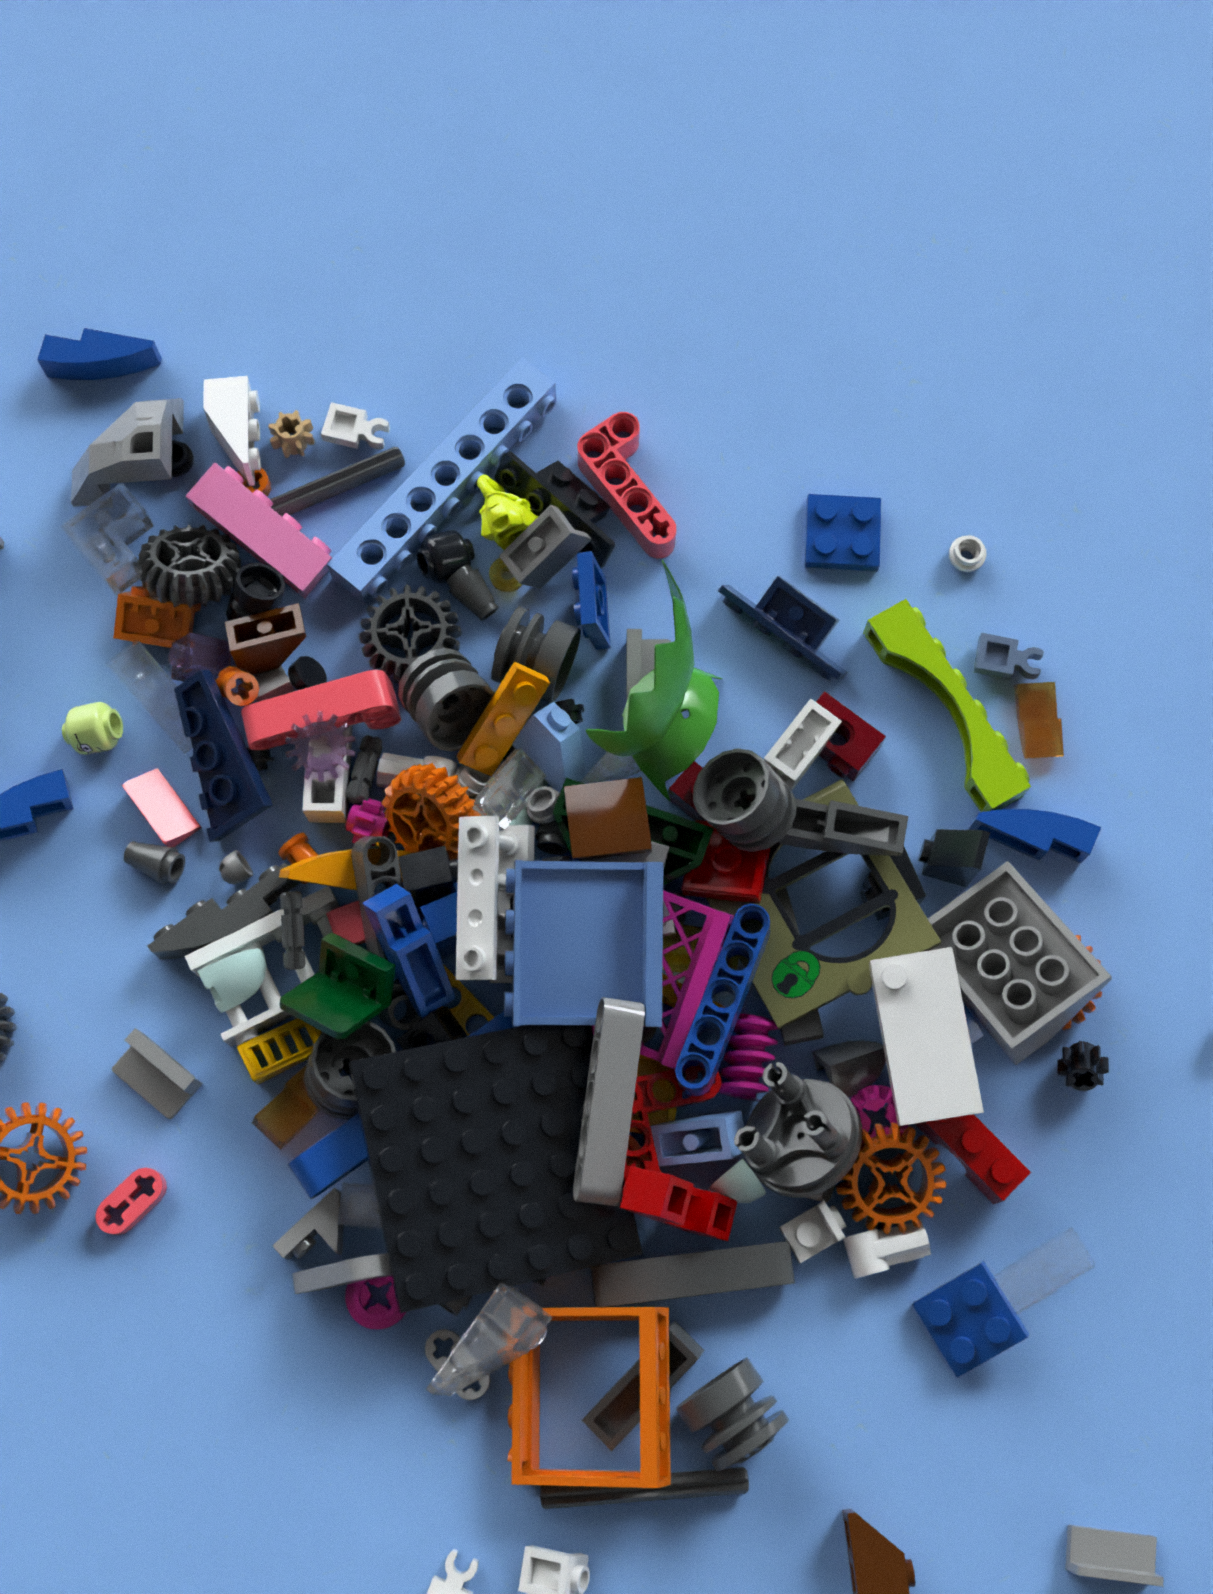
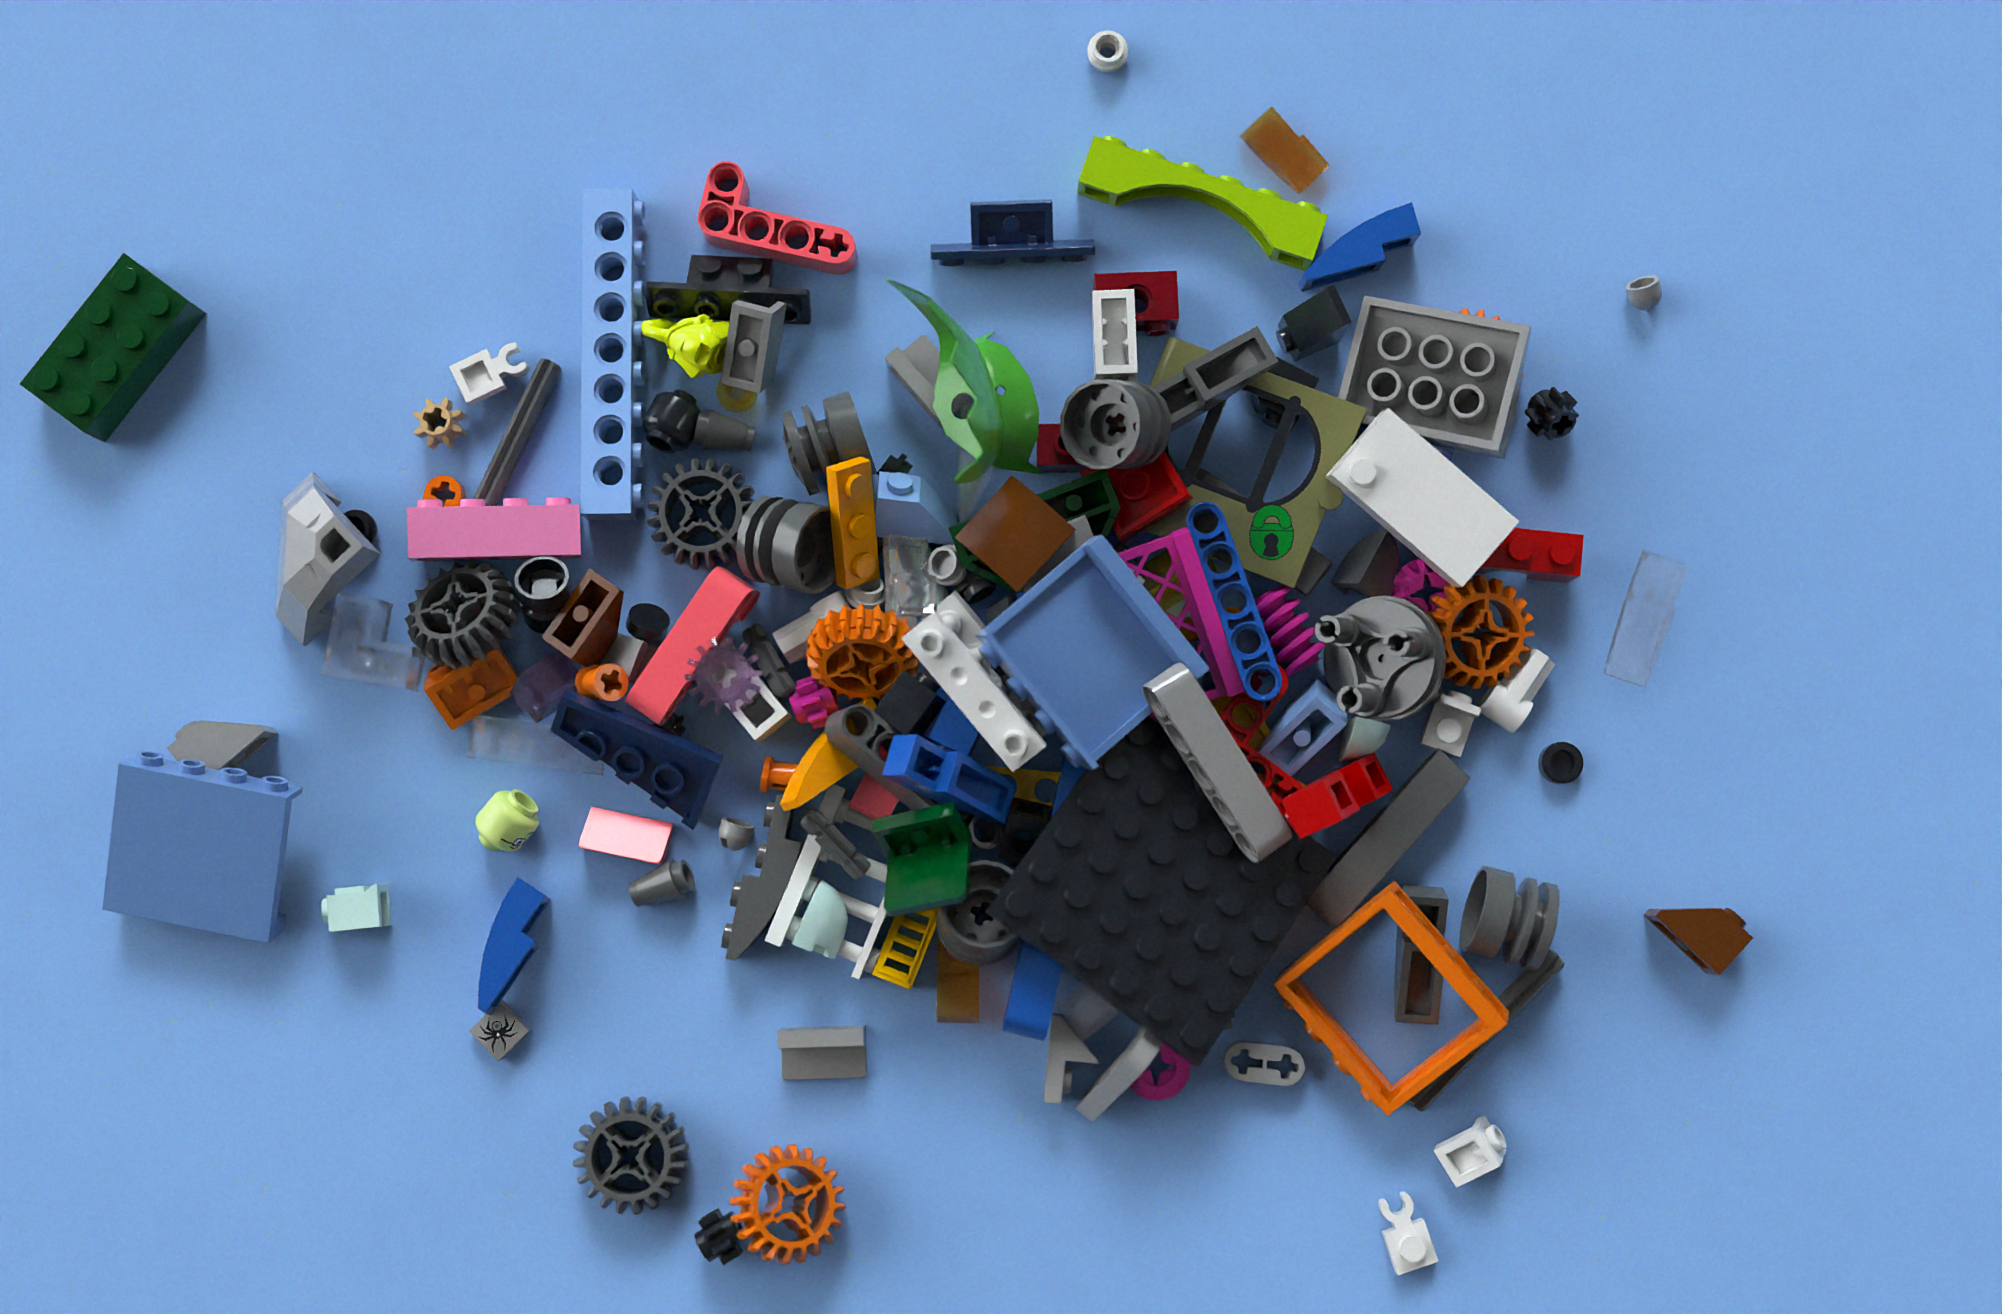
camera: 40 degrees left, 10 degrees up
blue slope [37,328,162,380] -> none
coral beam [95,1167,167,1235] -> none
white slope [203,376,261,486] -> none
clear slope [426,1283,553,1396] -> none
blue plate [572,551,611,650] -> none
blue plate [804,494,881,572] -> none
blue plate [912,1261,1030,1378] -> none
sand blue plate [973,633,1044,680] -> none
light grey panel [1065,1524,1164,1586] -> none
none -> dark green brick [19,253,207,442]
none -> black tile [1538,742,1583,784]

